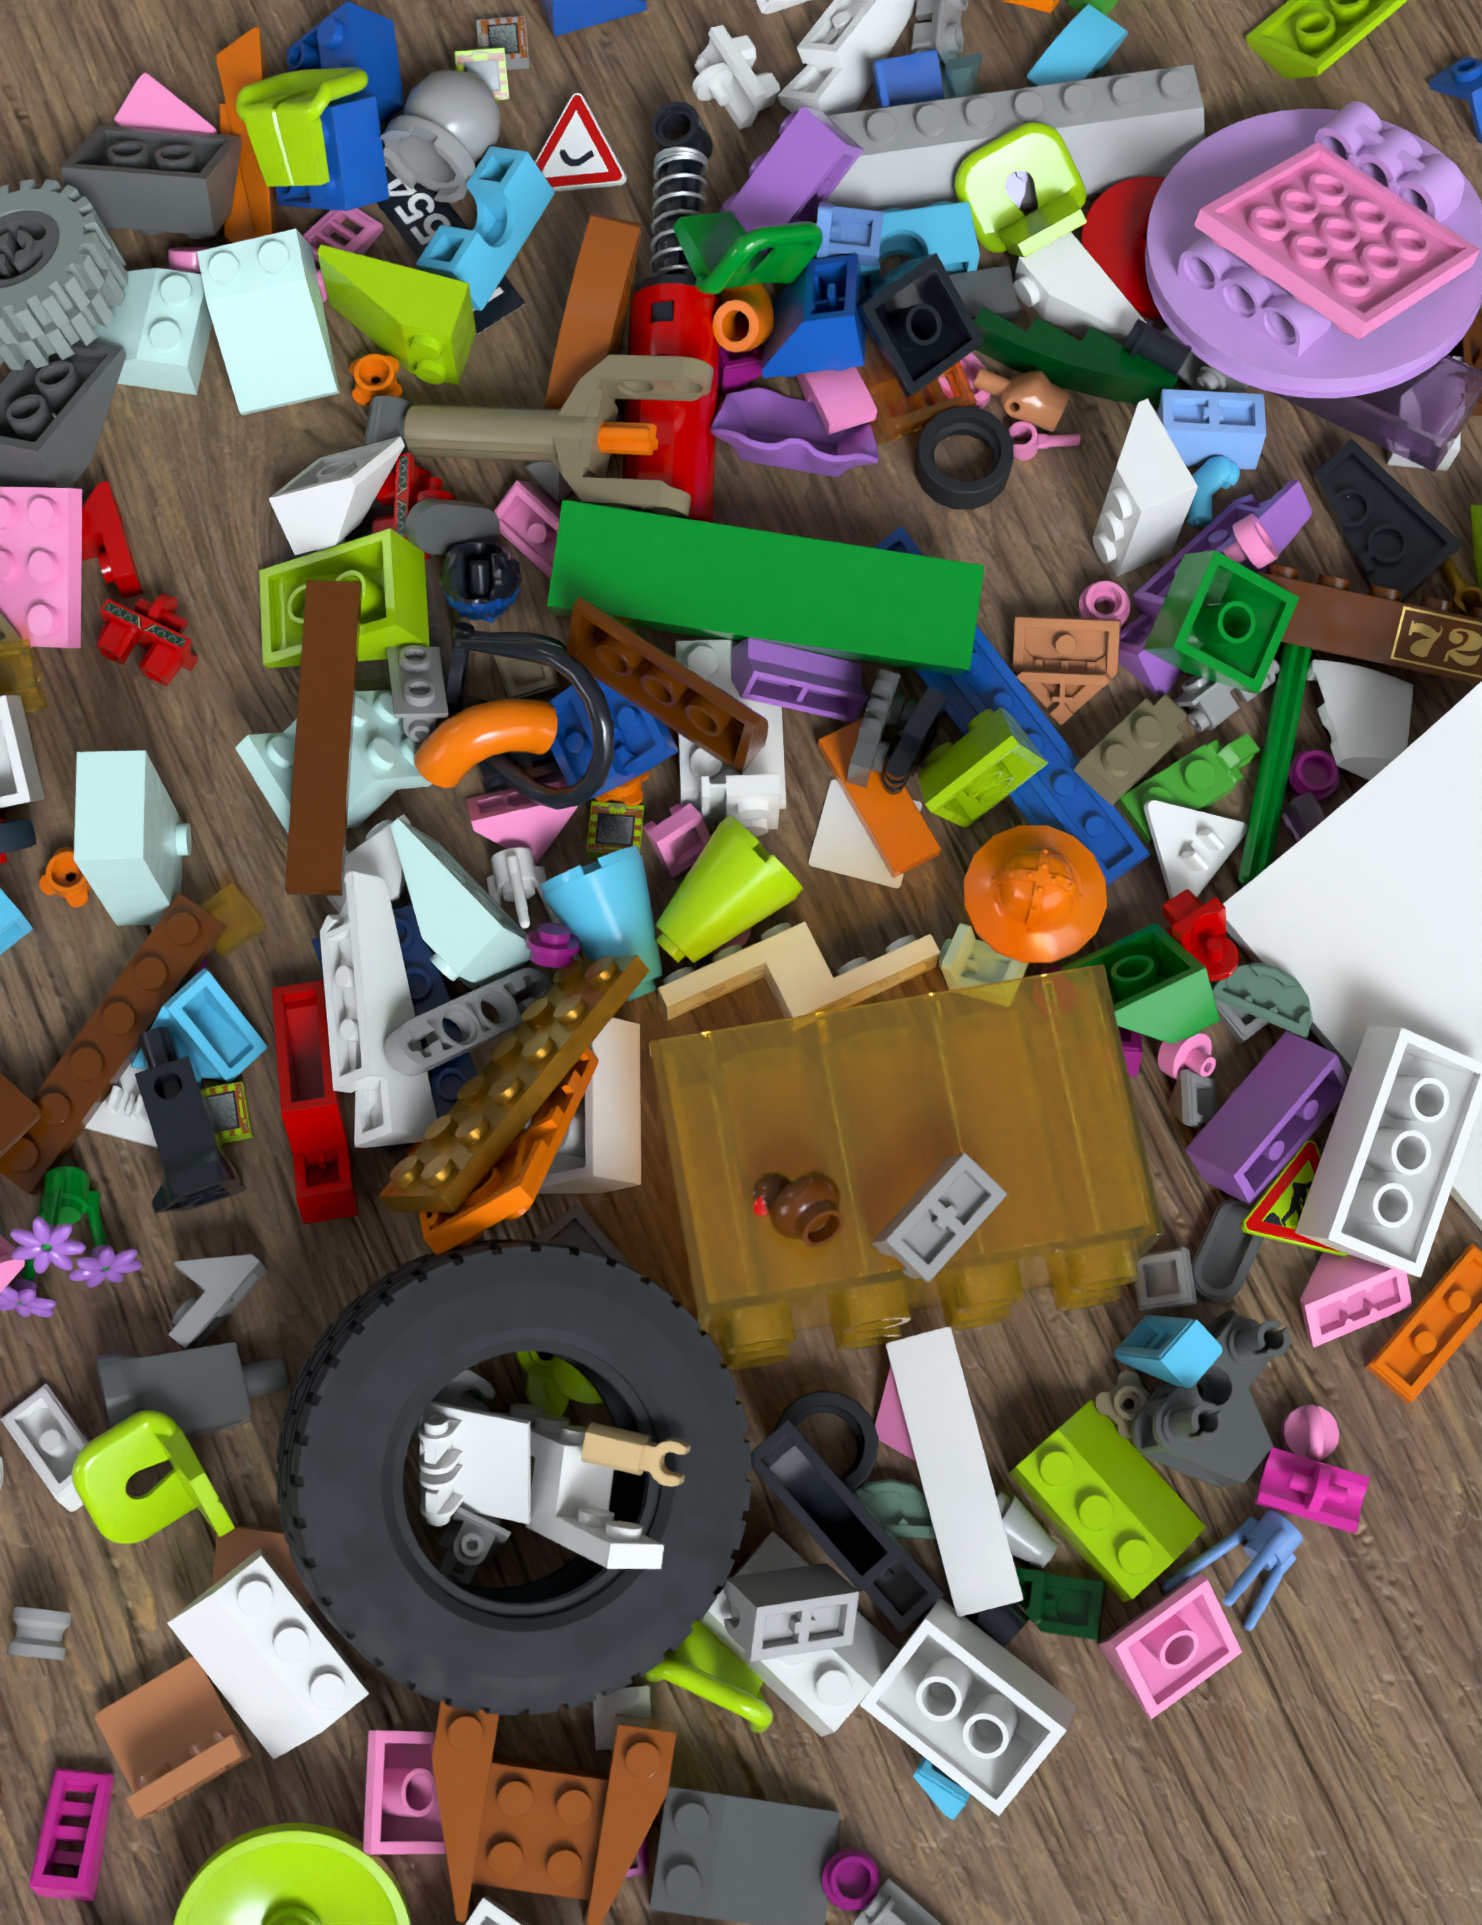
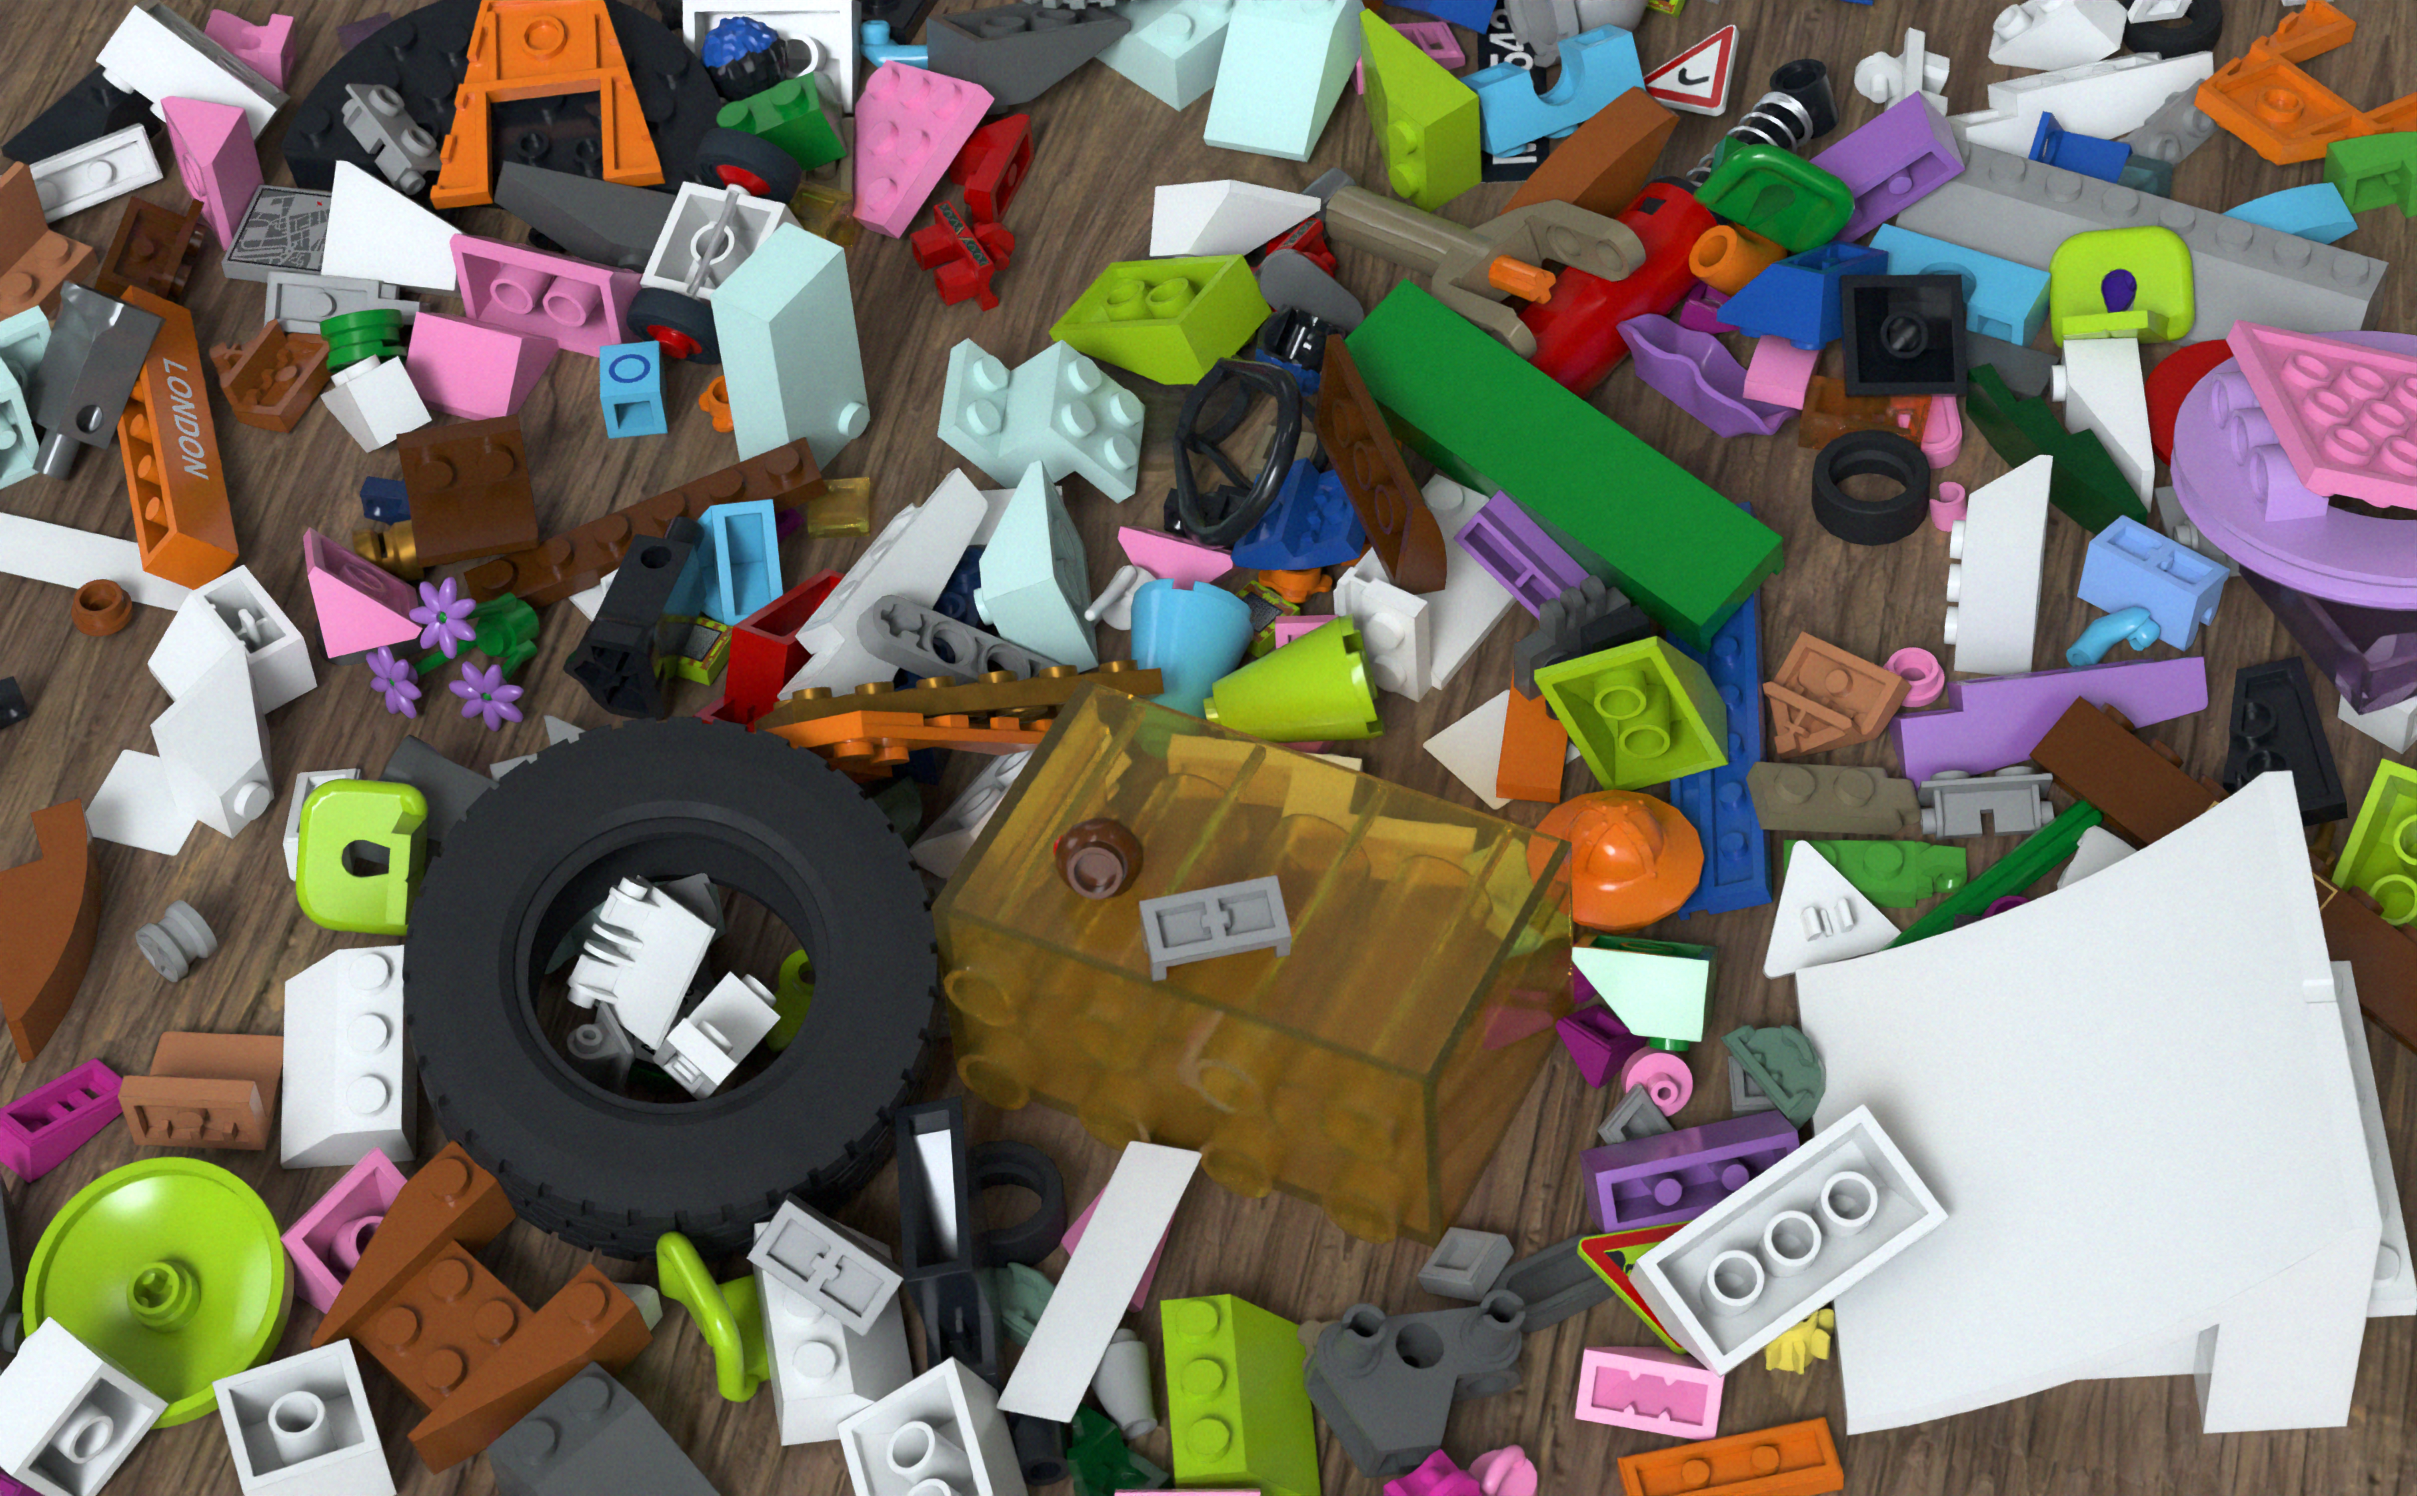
camera: 45 degrees right, 25 degrees down
reddish brown tile [285,580,362,896] -> none
orange plate [349,354,403,406] -> none
light grey hinge [387,645,448,743] -> none
orange cylinder [414,698,558,788] -> none
magenta plate [525,923,580,968] -> none
tan bar [581,1422,691,1487] -> none
medium blue tile [815,202,884,267] -> none
nougat piece [972,367,1070,432] -> none
medium azure slope [1113,1315,1222,1388] -> none
black pin [1123,319,1192,377] -> none
green slope [1143,550,1300,694] -> none
red hips [1163,889,1239,981] -> none
bright pink tile [1223,513,1279,569] -> none

